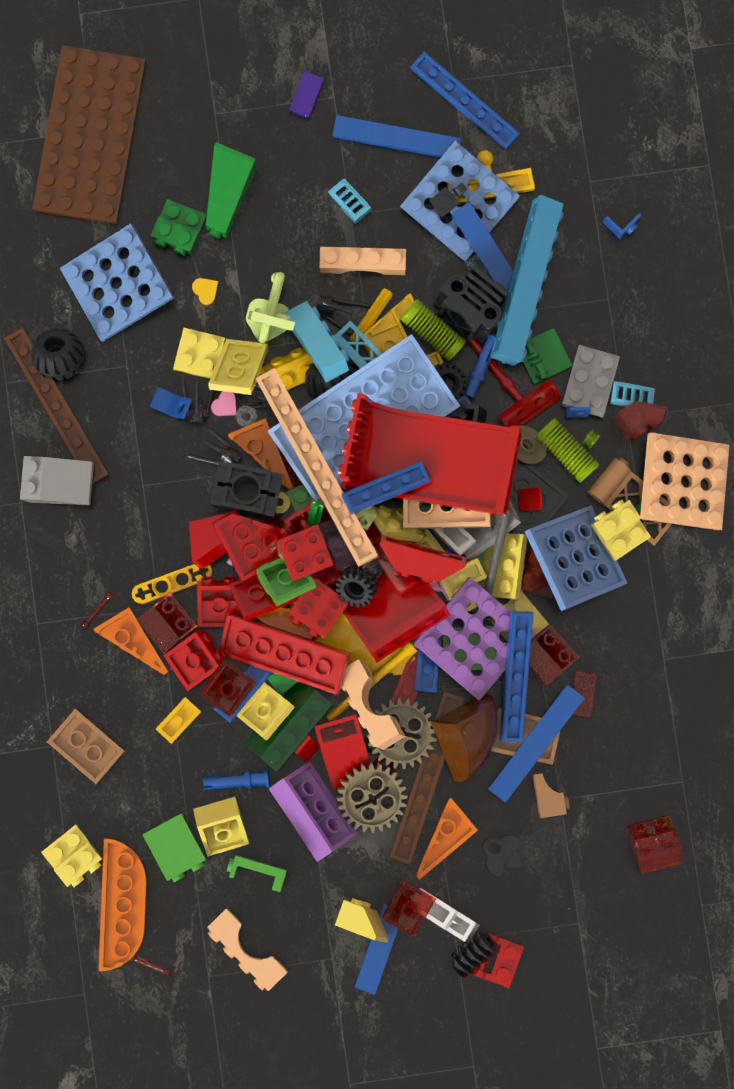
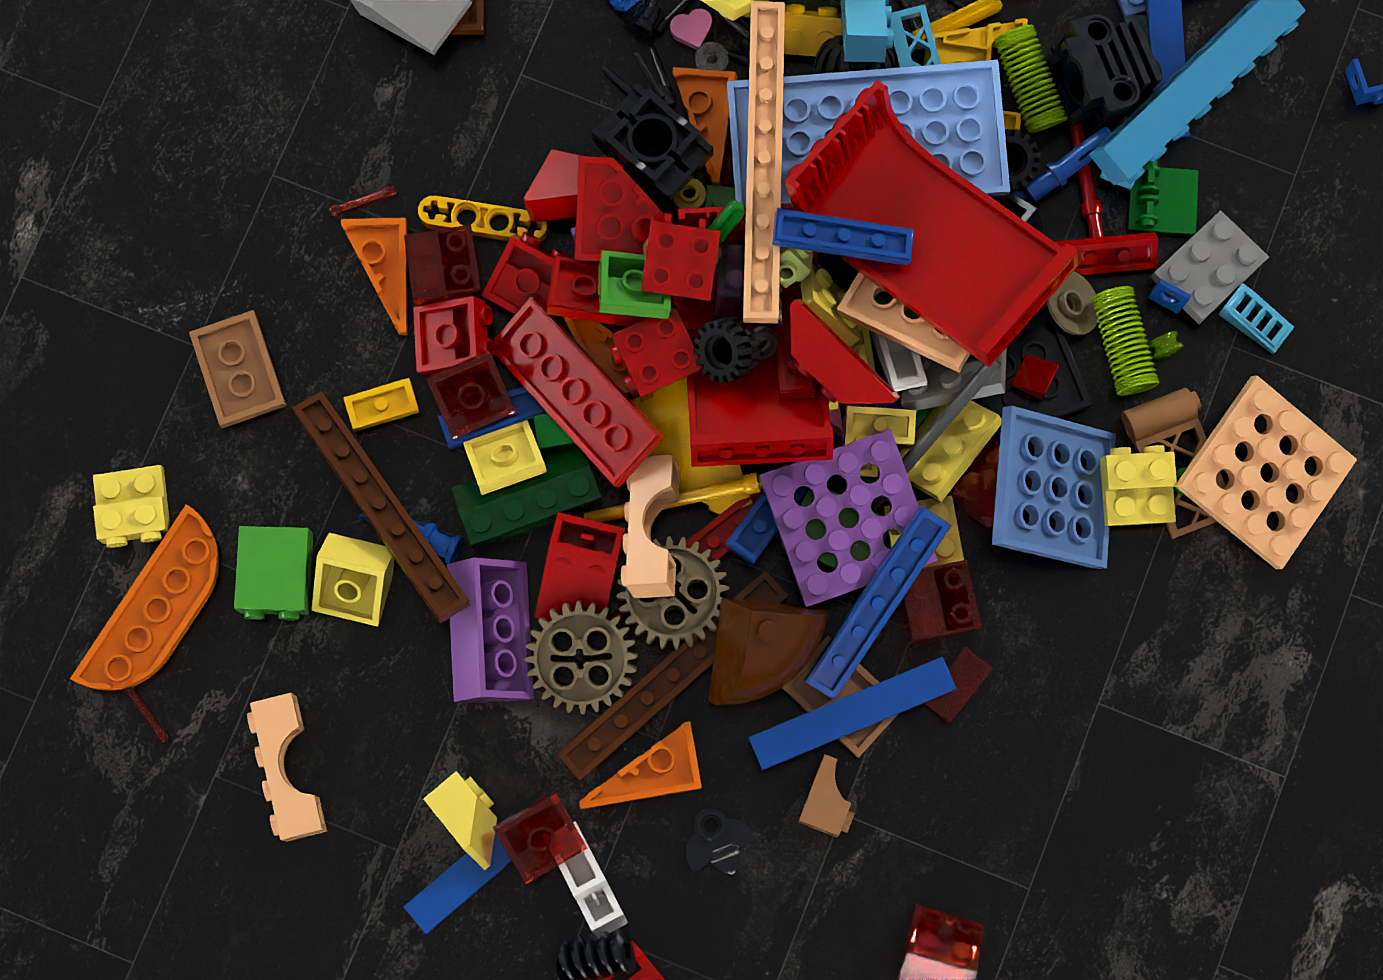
camera: 35 degrees right, 5 degrees down
bright green panel [227,855,288,892] -> none
red slope [295,736,320,762] -> none
clear red slope [614,401,669,440] -> none
none -> reddish brown plate [292,391,470,623]

